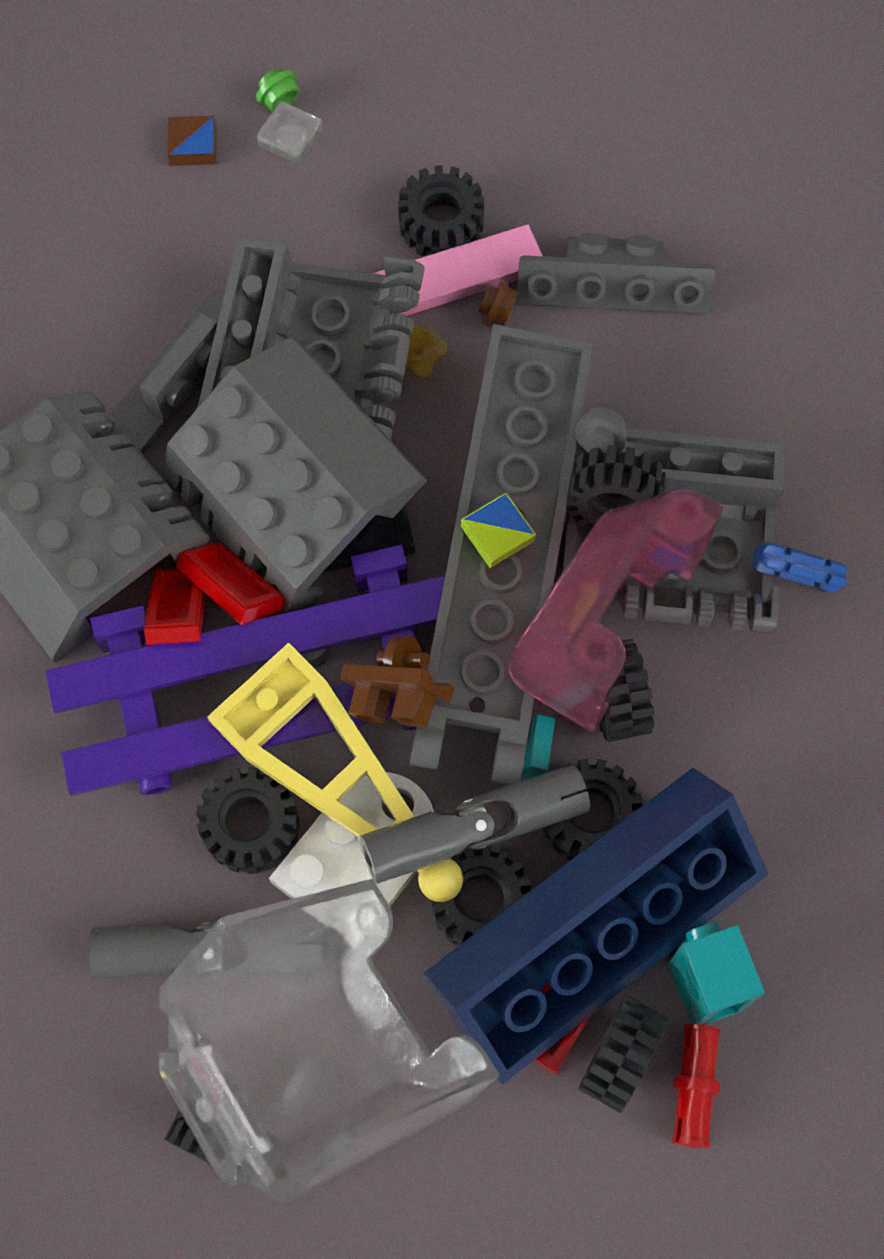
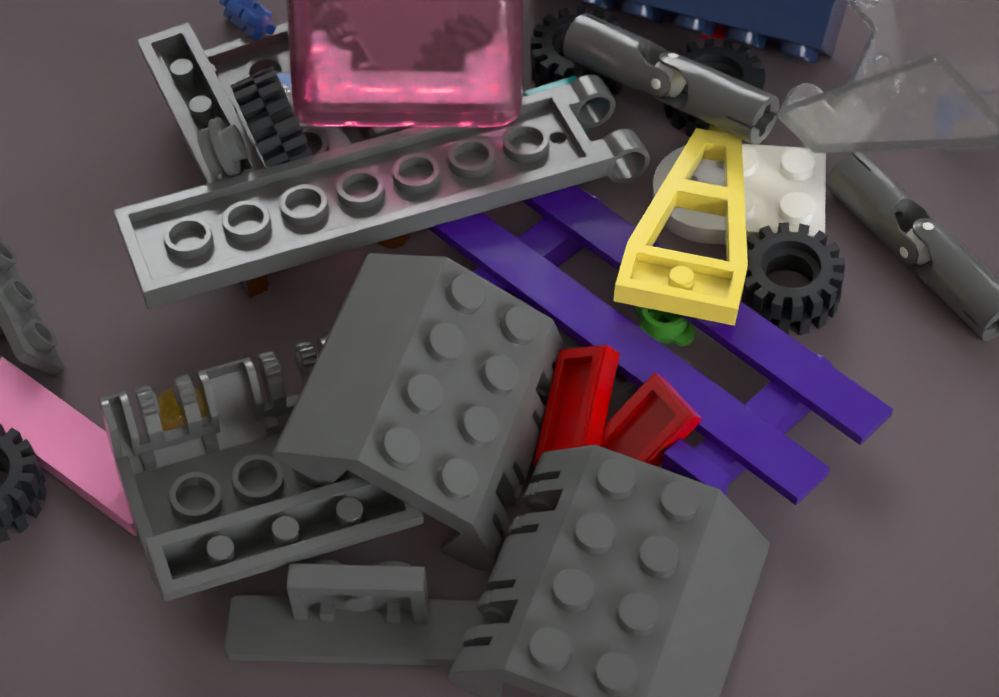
camera: 120 degrees left, 15 degrees down
reddish brown hips [340,635,454,728] -> none
lime tile [460,493,536,568] -> none
reddish brown plate [477,279,518,328] -> none

